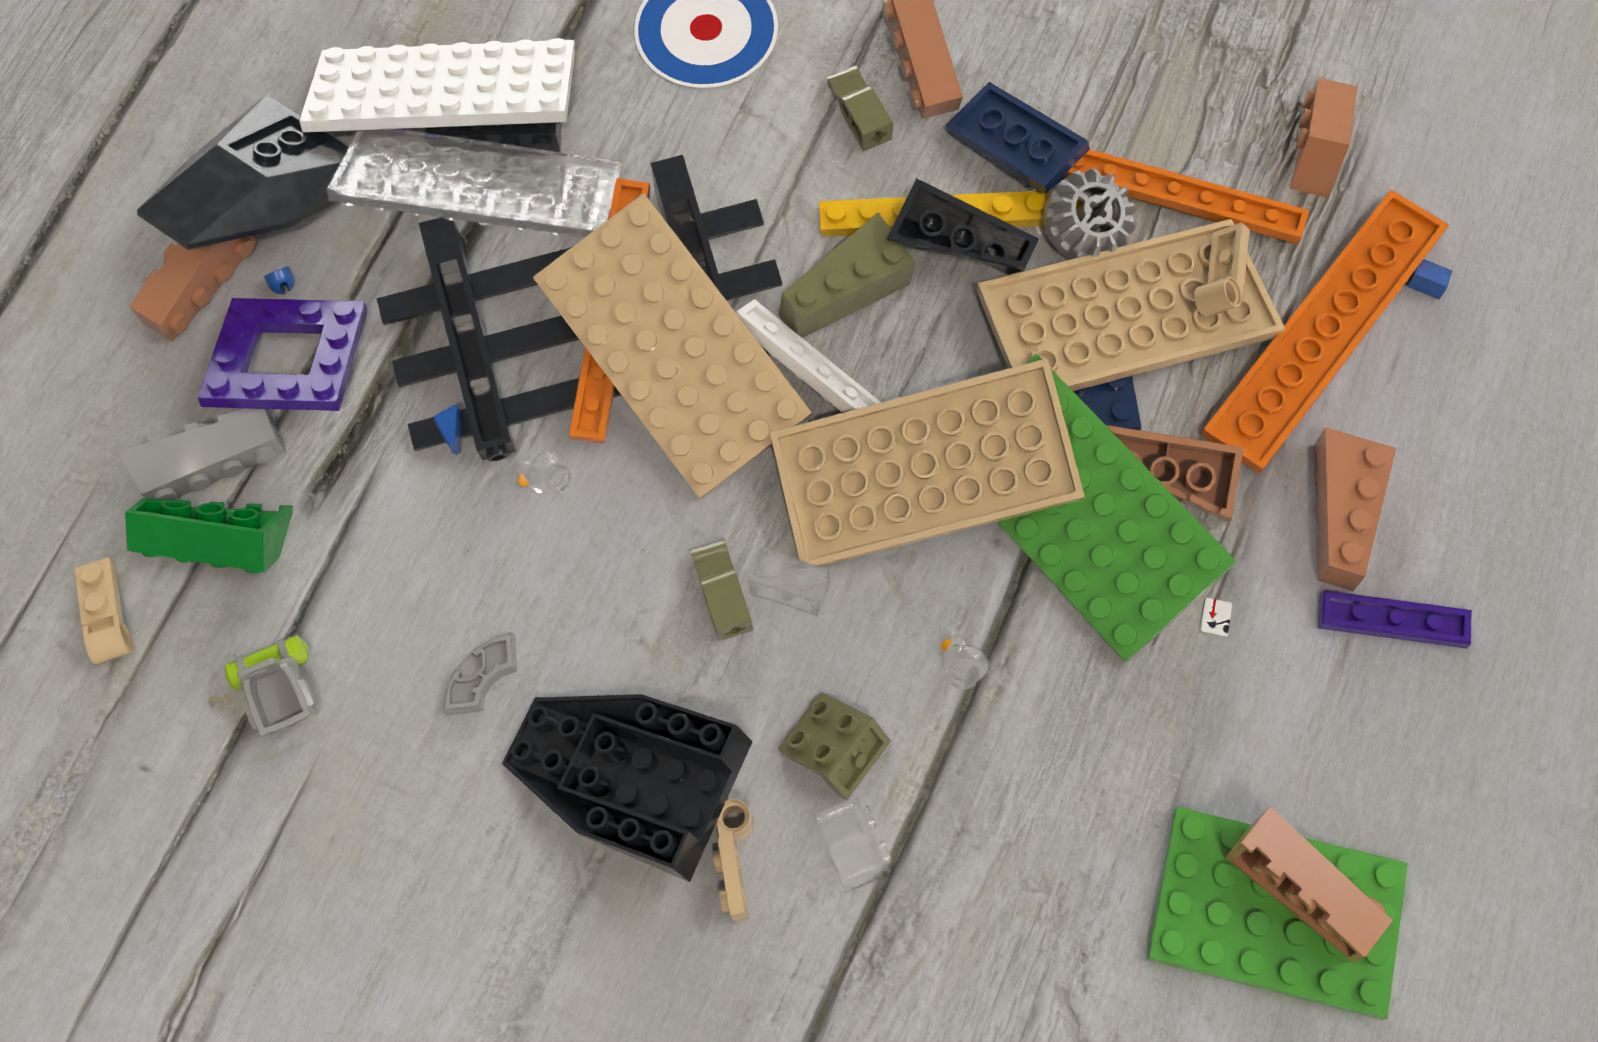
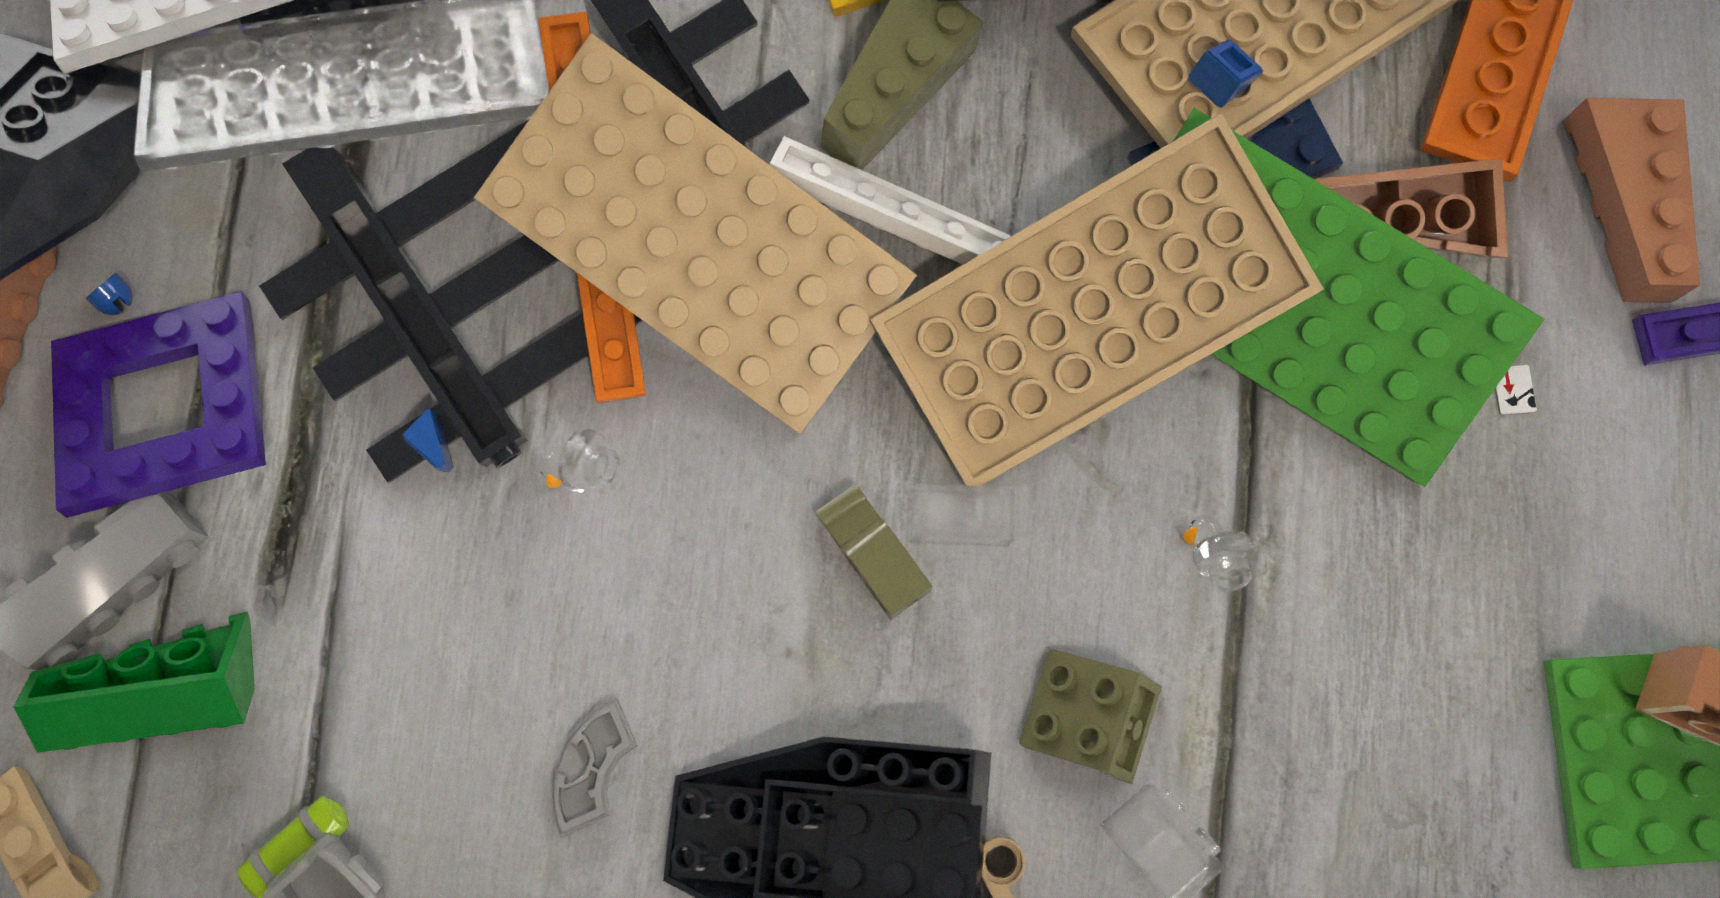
camera: 20 degrees left, 10 degrees up
none -> blue slope [1188,39,1263,108]

